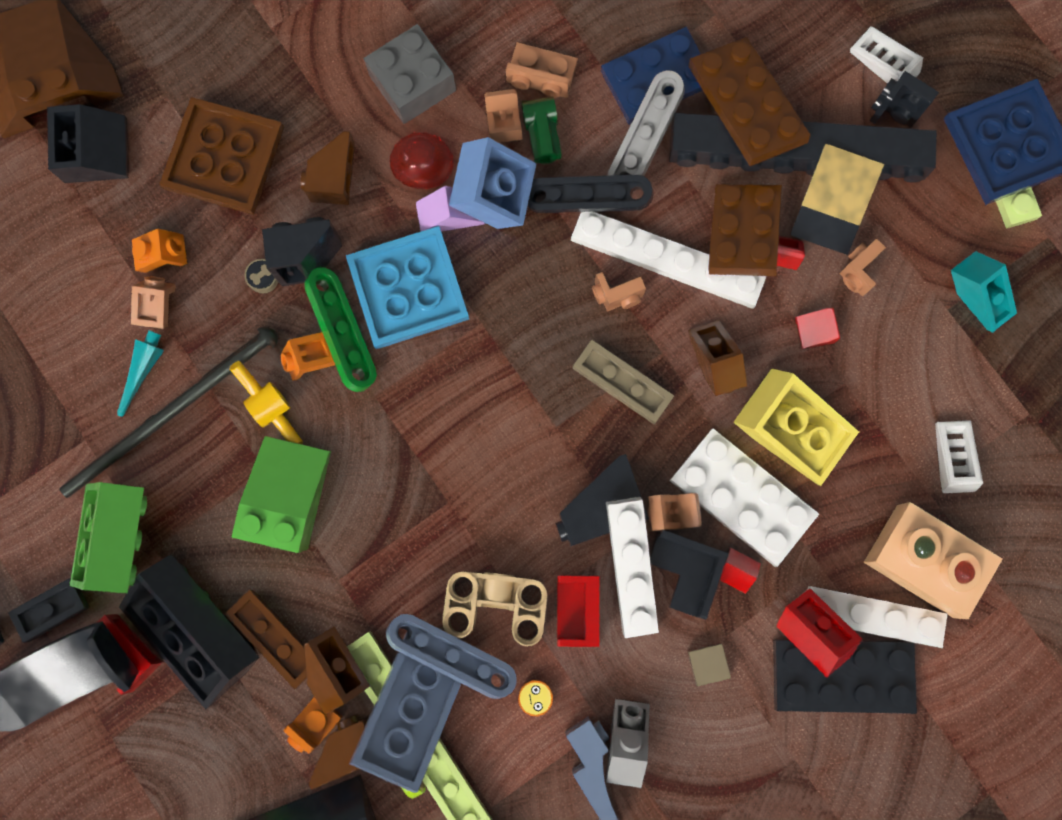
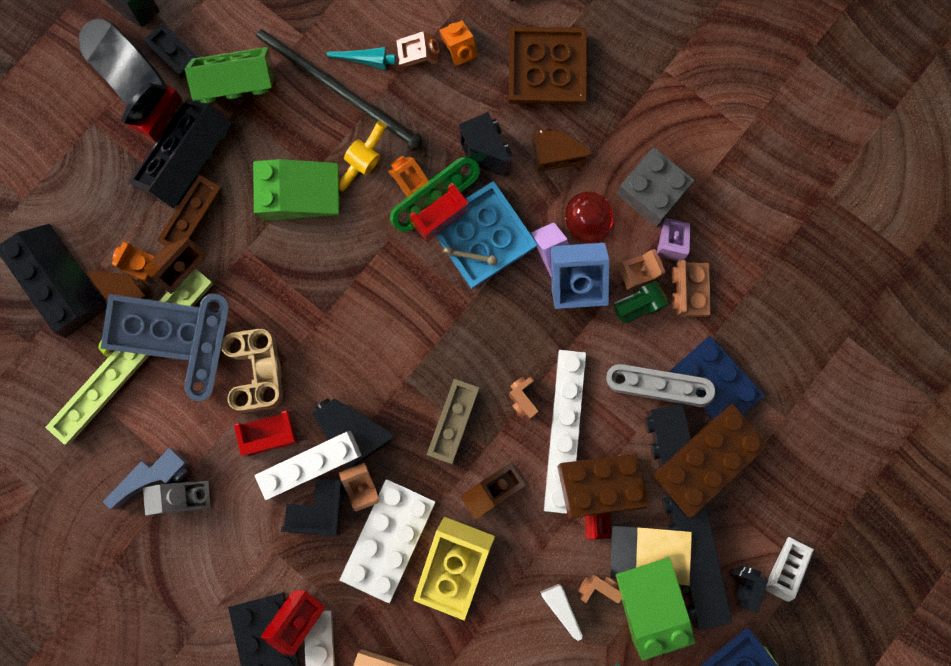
camera: 70 degrees right, 0 degrees up
tile [244,259,279,293] -> none
light yellow tile [518,680,553,716] -> none
black plate [527,175,654,213] -> none
dark tan tile [687,643,731,686] -> none
red slope [720,547,761,594] -> none
slope [795,307,840,349] -> none
none -> red panel [409,183,469,242]
none -> dark tan hinge [443,247,498,266]
none -> white slope [540,584,583,641]
none -> bright green slope [616,557,695,661]
none -> lavender slope [657,218,690,262]

